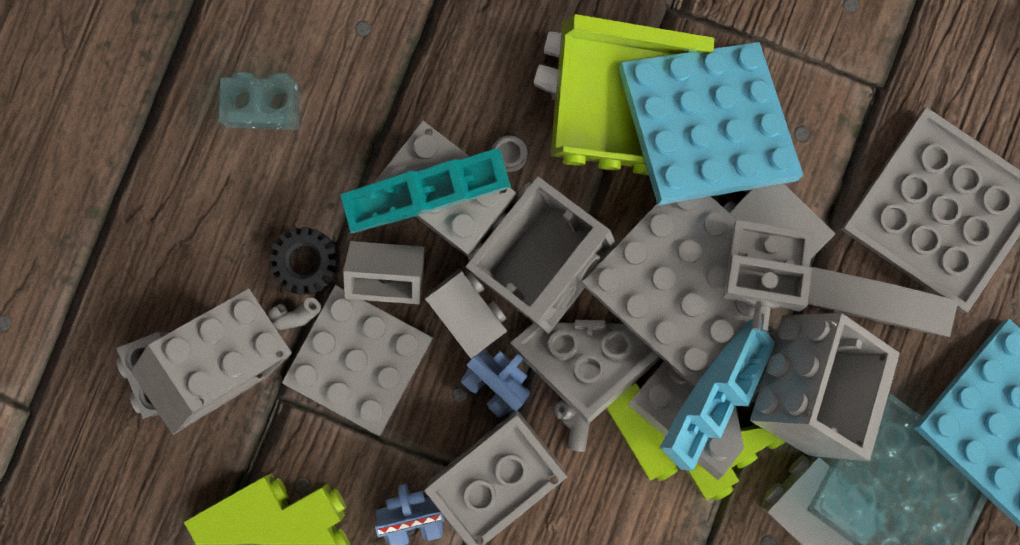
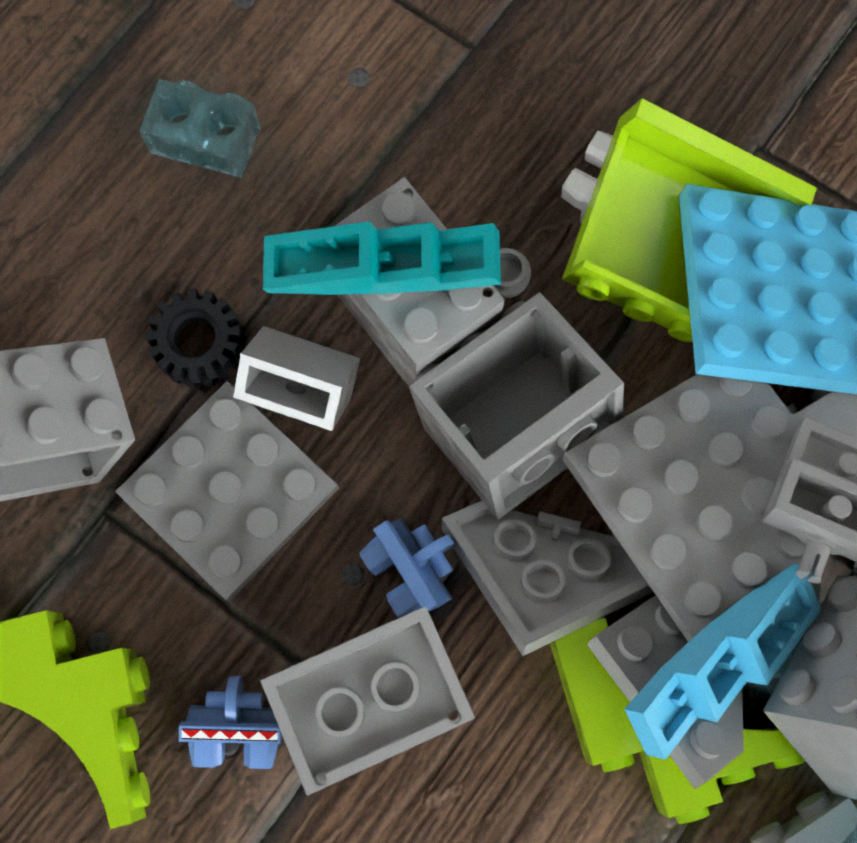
camera: 15 degrees right, 10 degrees down
light grey arm [267,297,321,330] -> none
light grey brick [424,269,507,358] -> none
light grey arm [554,400,590,452] -> none

